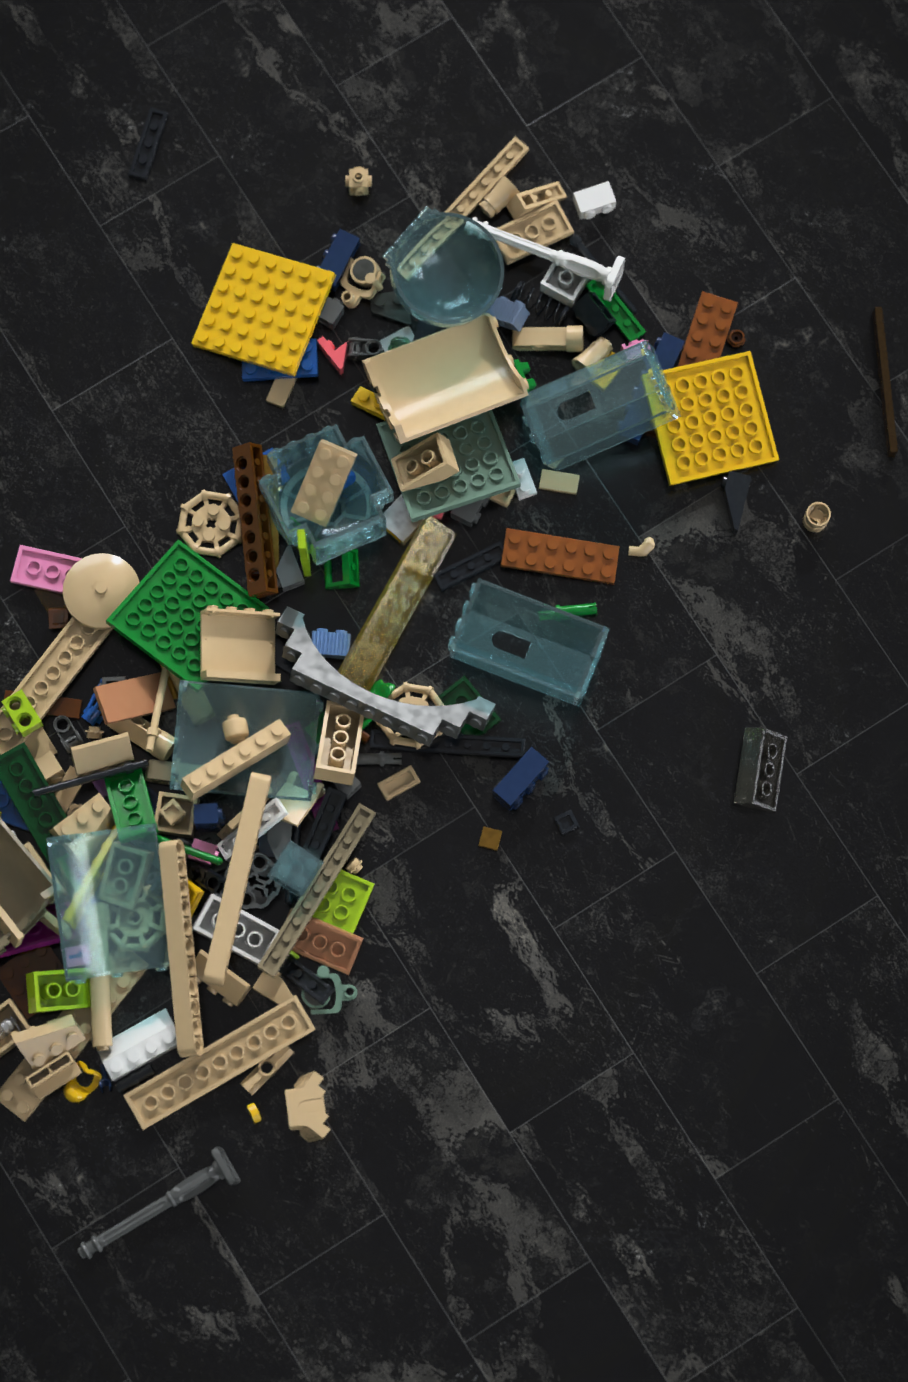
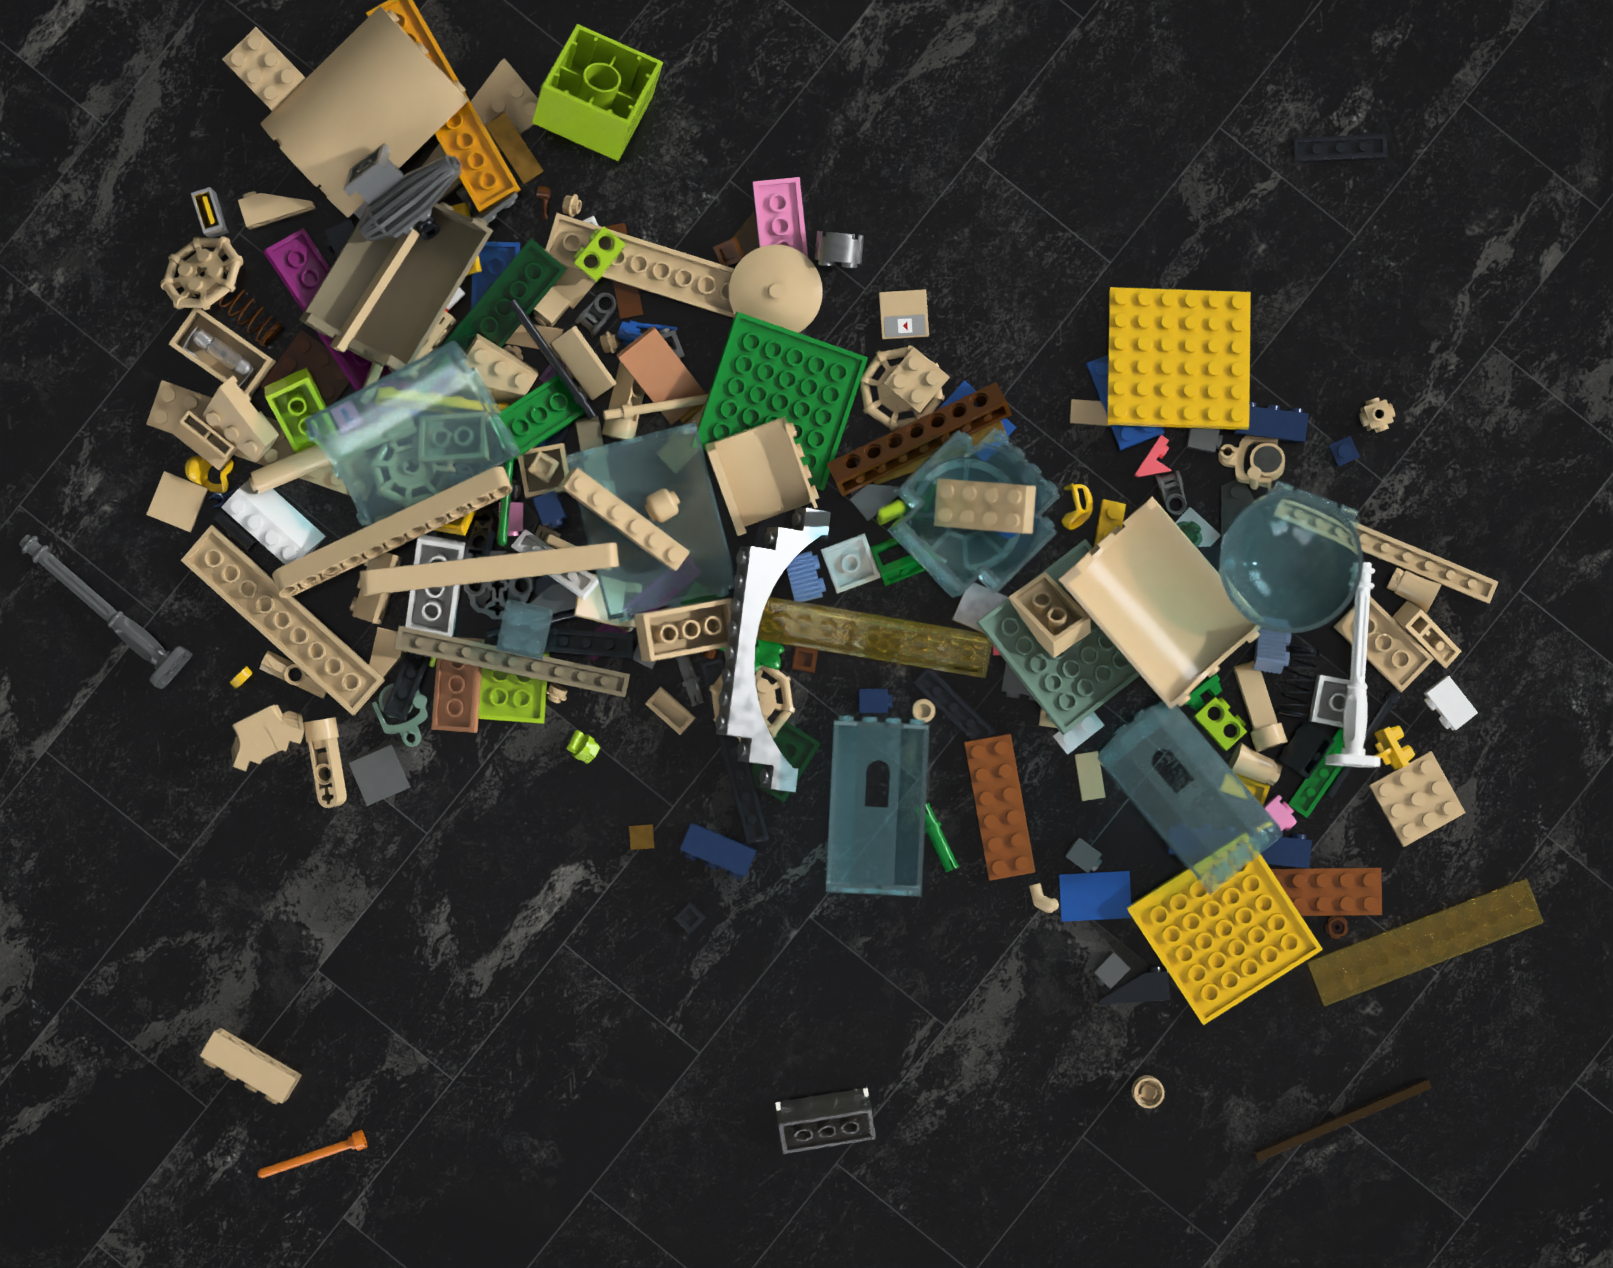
camera: 70 degrees right, 10 degrees up
none -> tan tile [147,471,208,532]
none -> tan brick [200,1028,302,1104]
none -> orange piece [257,1130,367,1178]
none -> tan beam [303,717,347,808]
none -> dark grey tile [349,744,411,806]
none -> lime piece [567,730,600,764]
none -> reddish brown tile [791,646,818,673]
none -> flat silver brick [815,231,864,268]
none -> white tile [821,533,881,594]
none -> dark blue brick [859,689,892,713]
none -> tan tile [879,290,929,340]
none -> tan plate [884,347,950,414]
none -> tan tile [912,699,935,722]
none -> blue tile [1059,871,1132,922]
none -> yellow piece [1061,483,1093,530]
none -> dark grey brick [1064,837,1102,873]
none -> dark grey brick [1093,951,1130,989]
none -> lime brick [1193,697,1247,751]
none -> clear yellow plate [1307,878,1544,1007]
none -> dark blue plate [1328,436,1360,467]
none -> tan plate [1369,751,1465,847]
none -> yellow hips [1374,726,1415,770]

